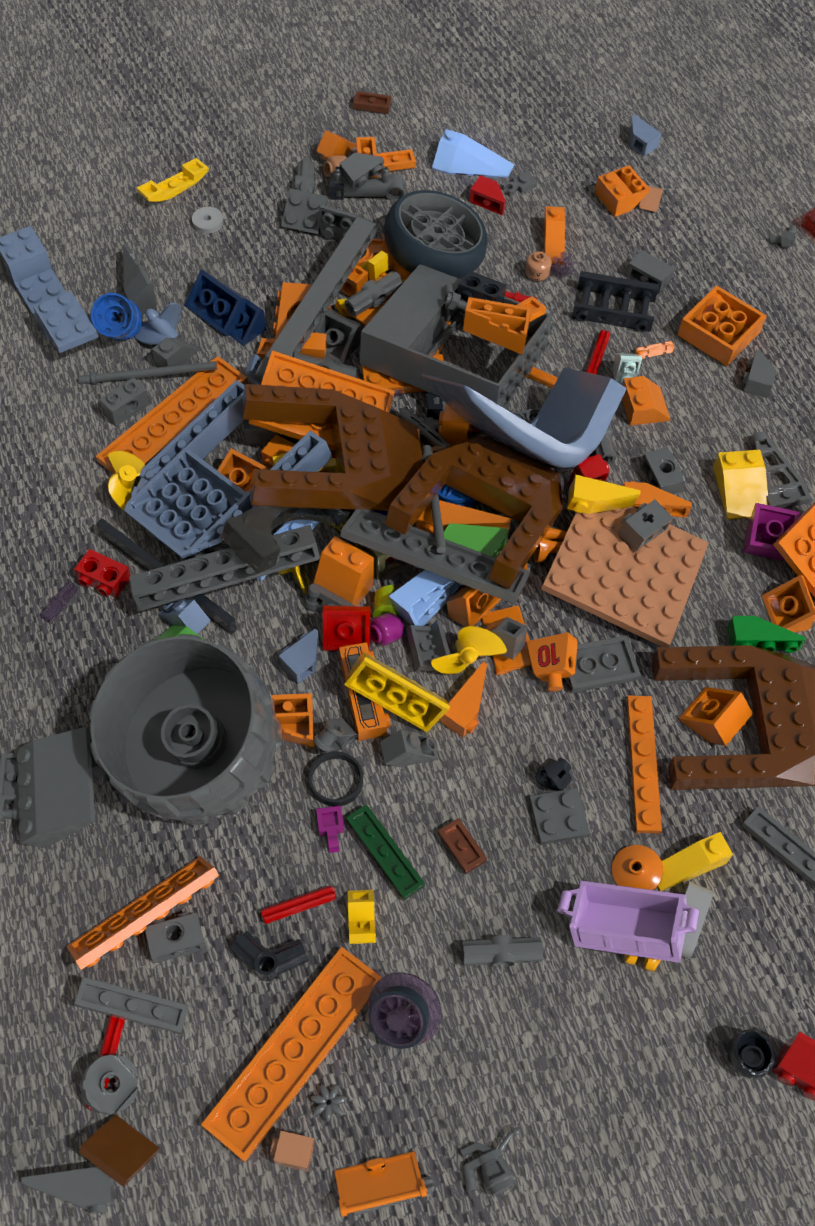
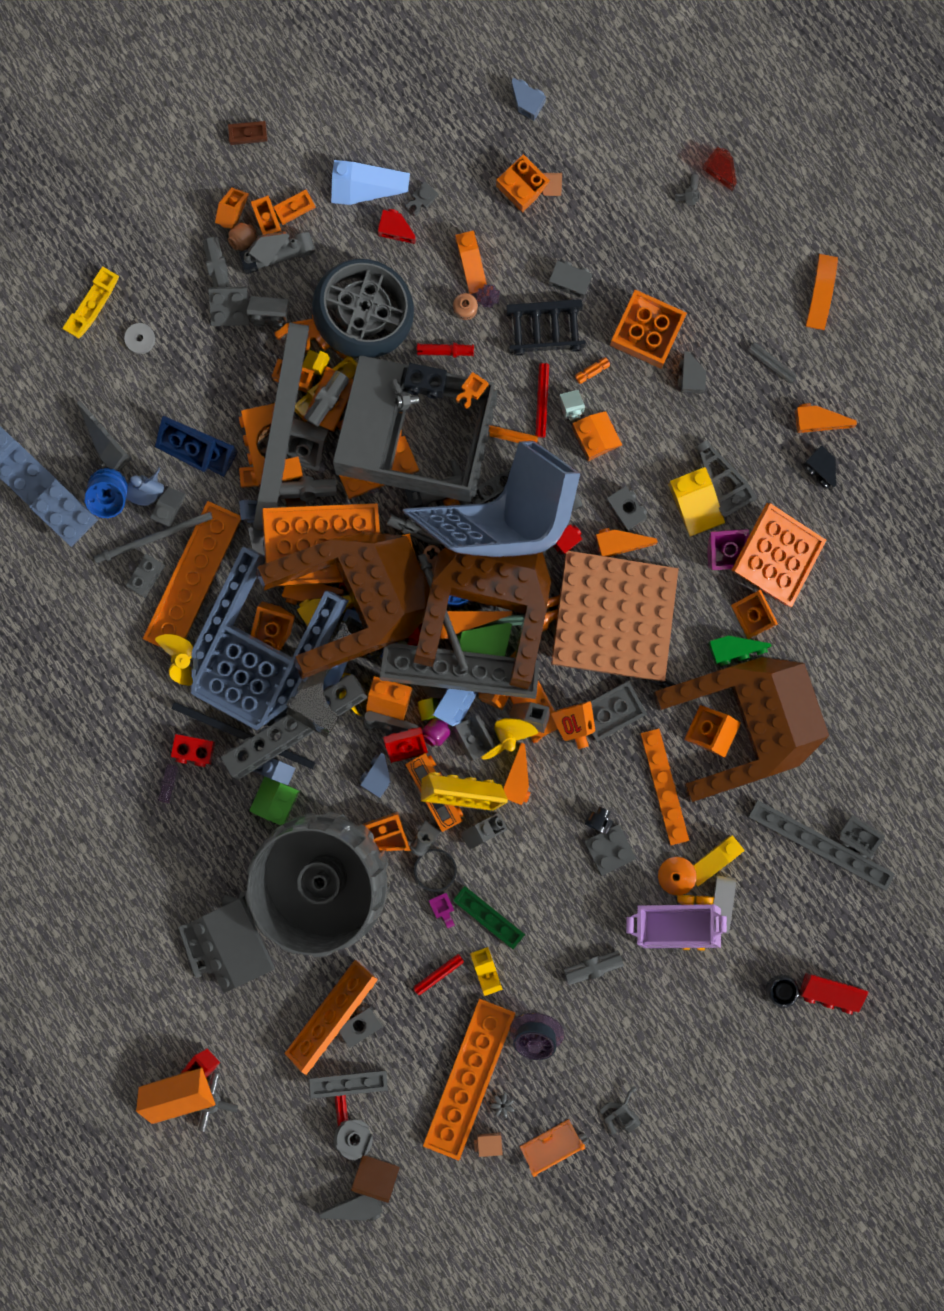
camera: 10 degrees left, 25 degrees up
black piece [231,931,309,982] -> none
copper plate [438,818,487,875] -> none
orange wedge [463,297,532,355] -> none
yellow slope [567,475,641,514] -> none
dark grey brick [618,499,674,552] -> none

